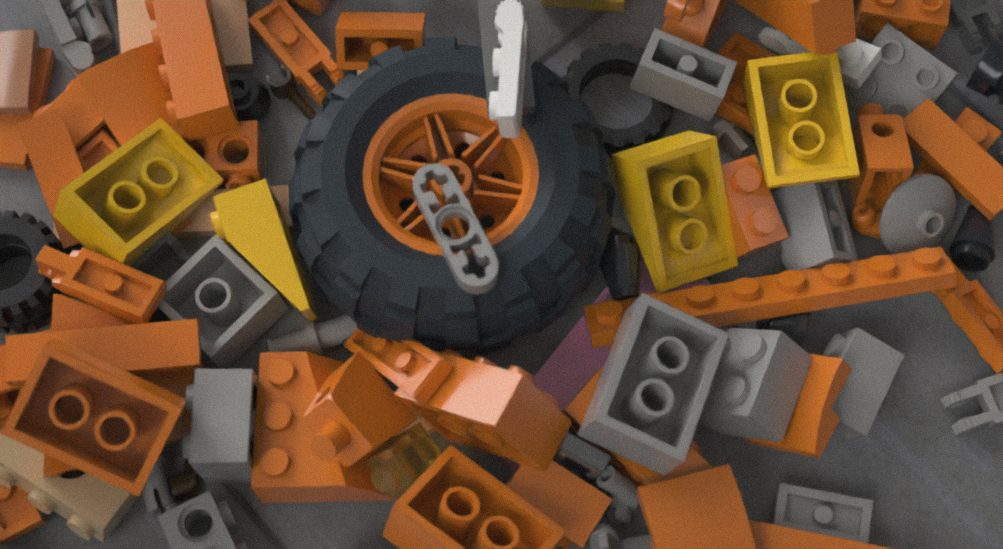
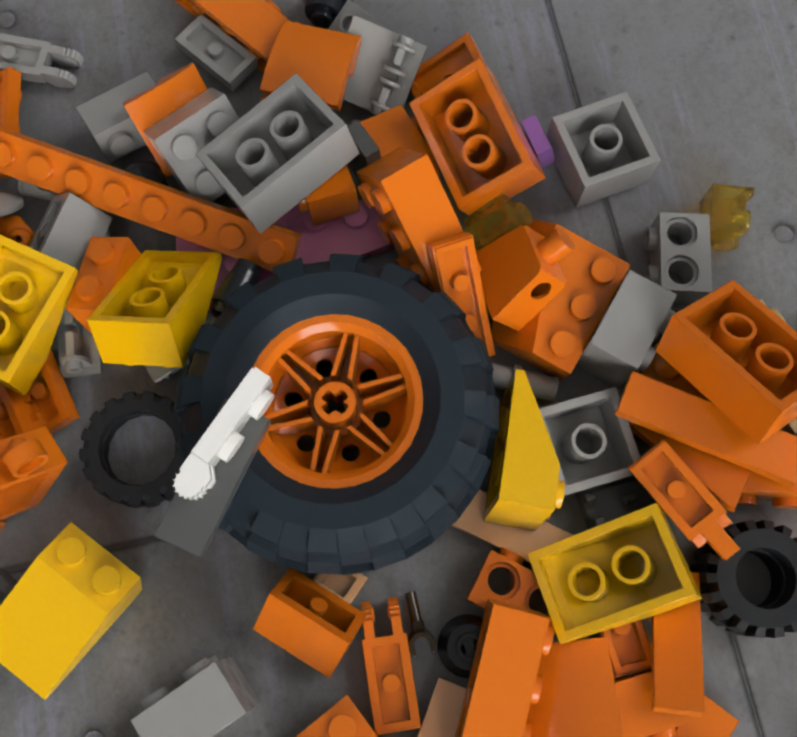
camera: 150 degrees left, 5 degrees up
light grey beam [413,163,499,294] -> none
light grey brick [629,28,737,122] -> none

